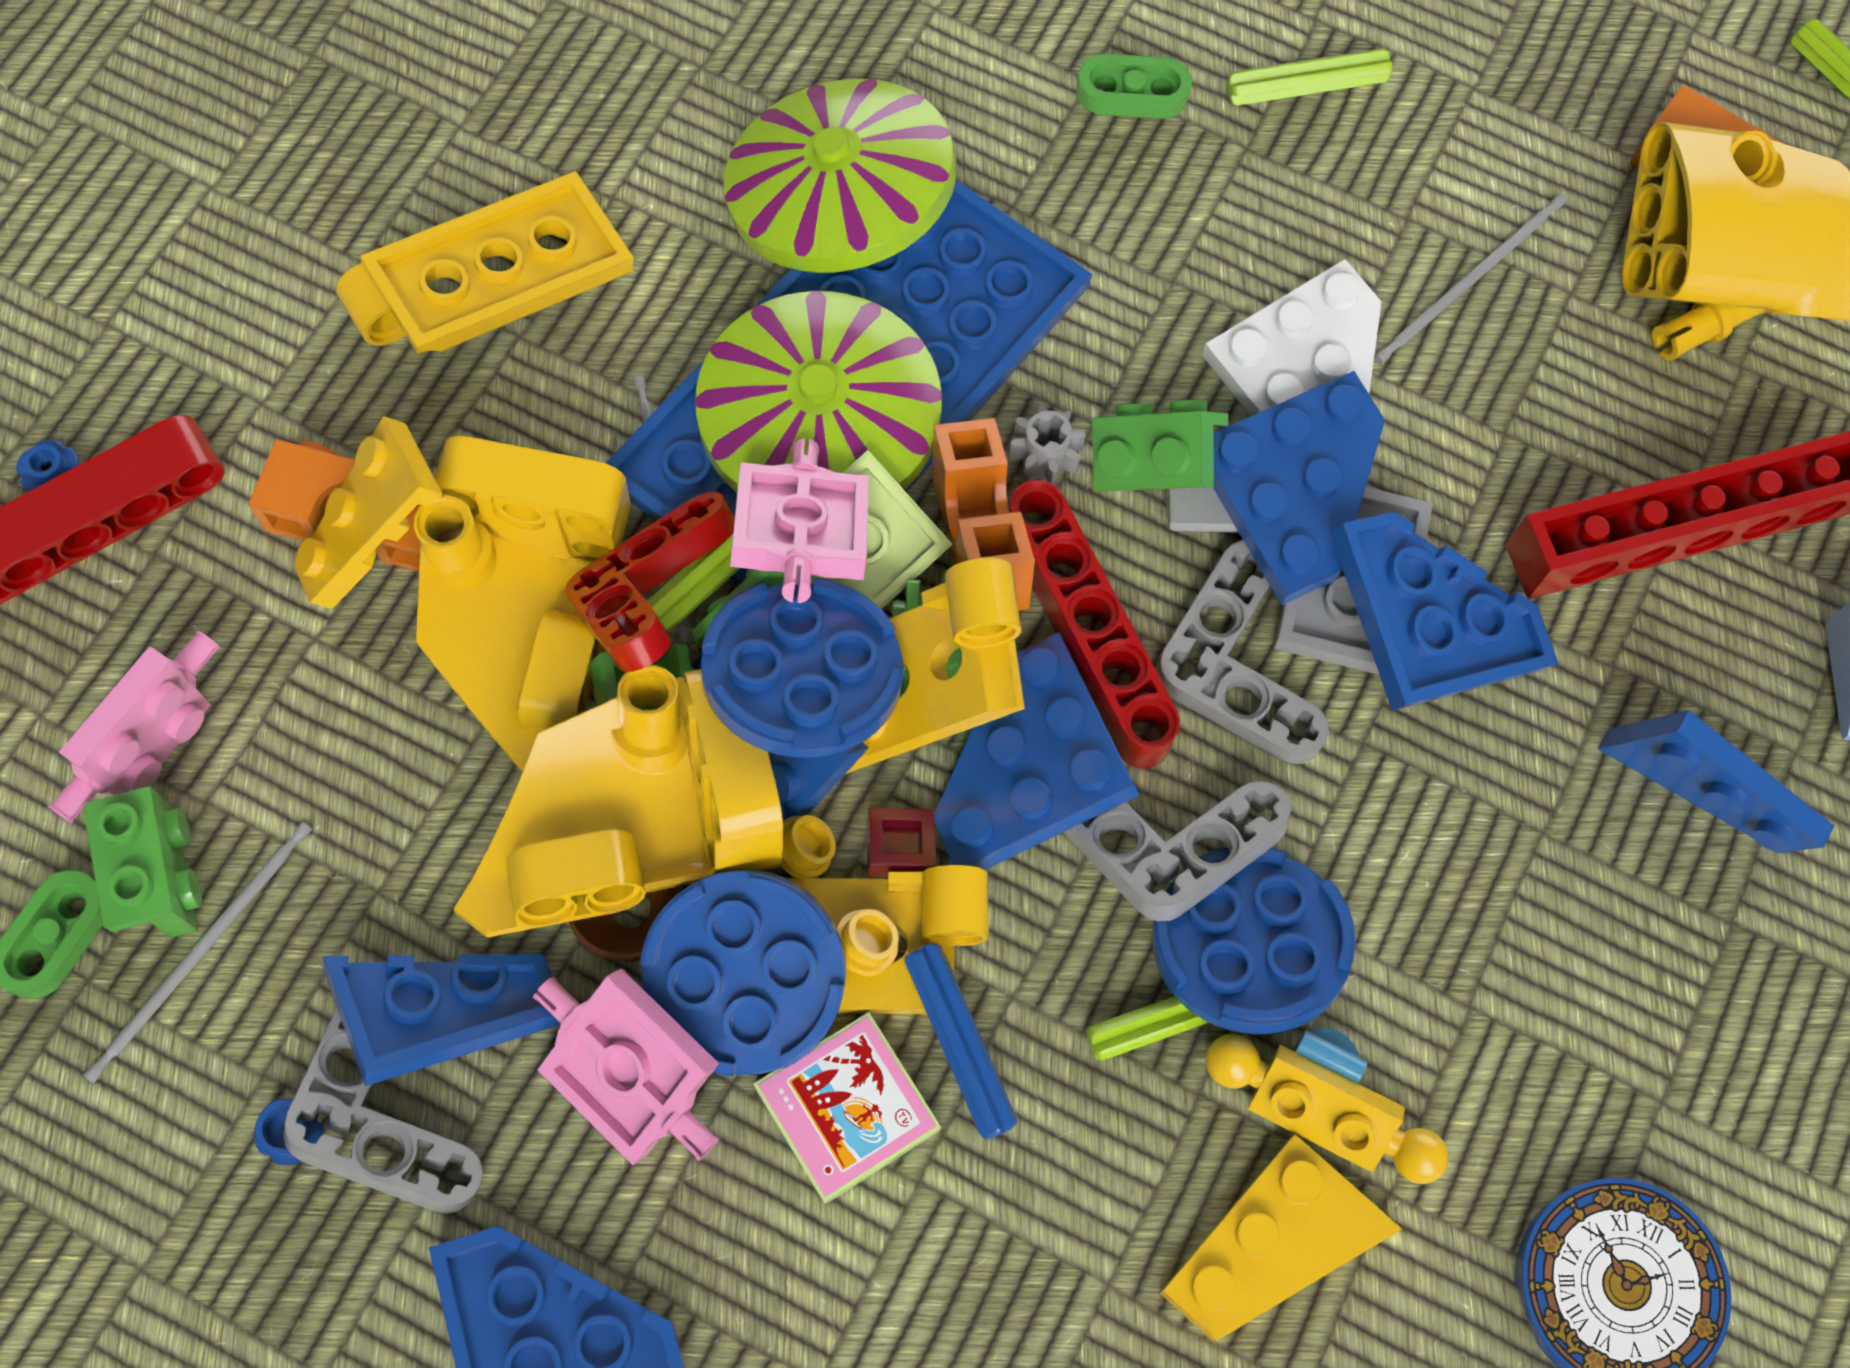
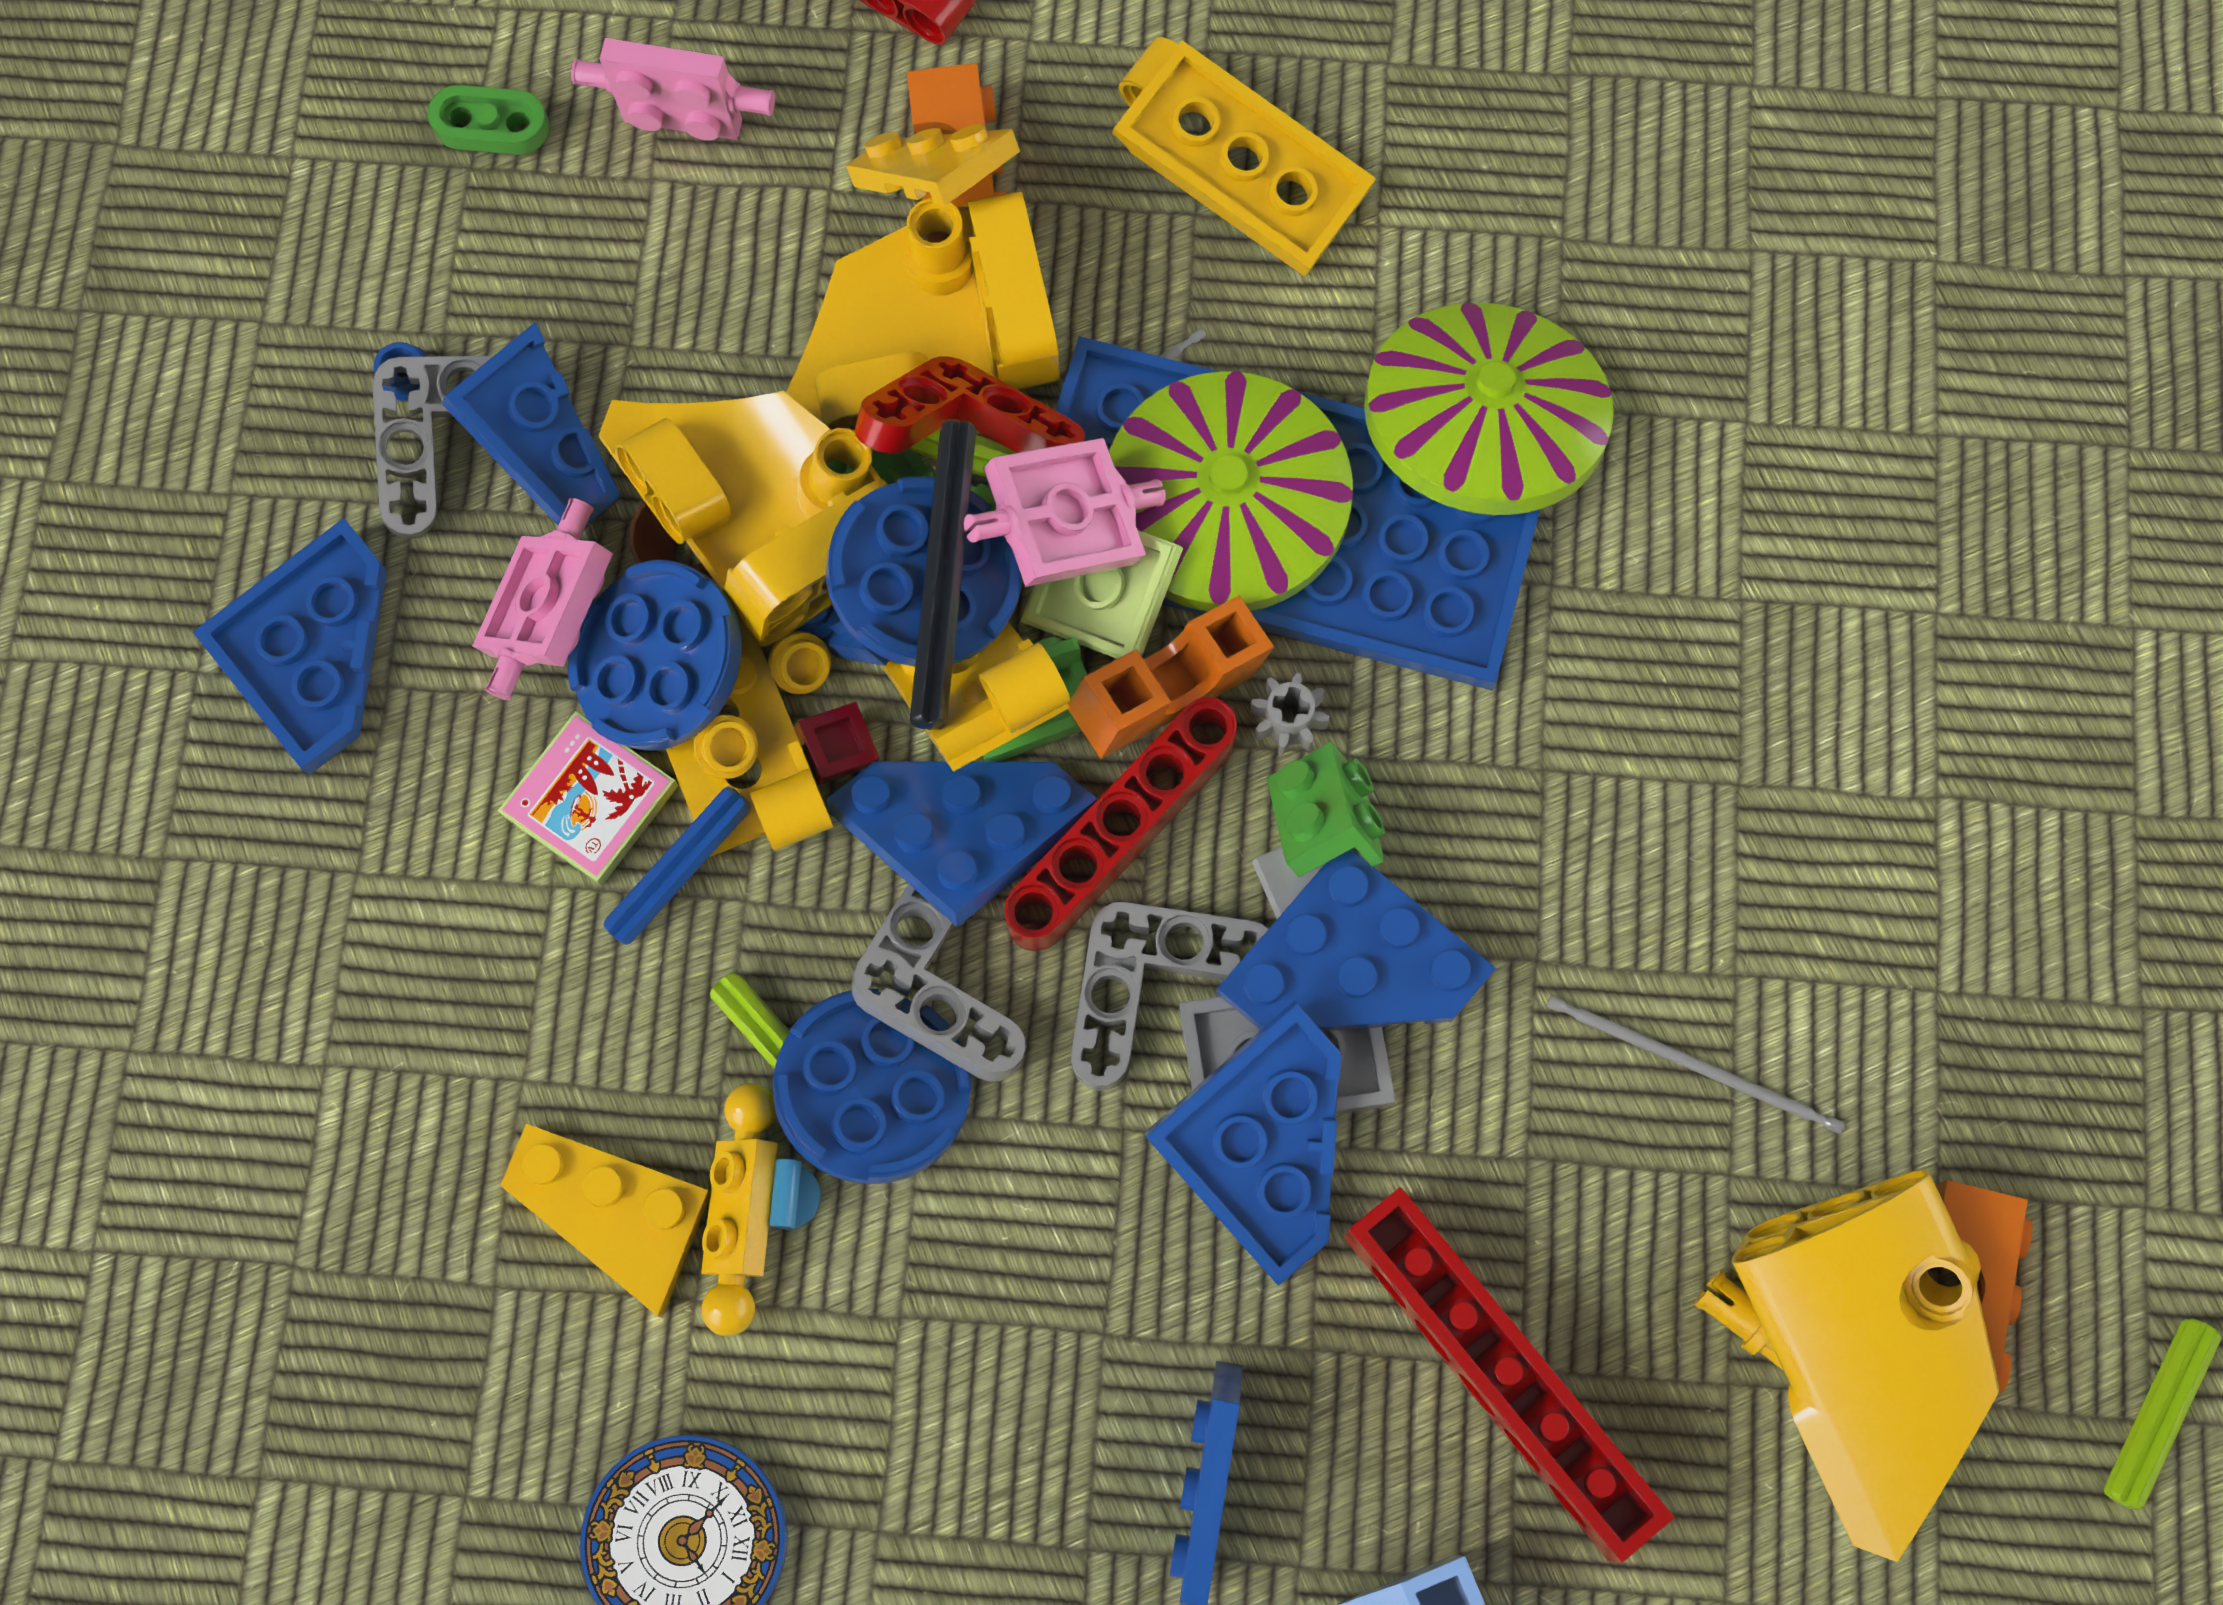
camera: 75 degrees right, 5 degrees up
bright green bracket [83,786,202,938] -> none
light grey piece [83,821,313,1084] -> none
bright green plate [1076,54,1192,119] -> none
white plate [1202,259,1381,416] -> none
lime axle [1227,48,1392,106] -> none
none -> black axle [909,419,976,730]

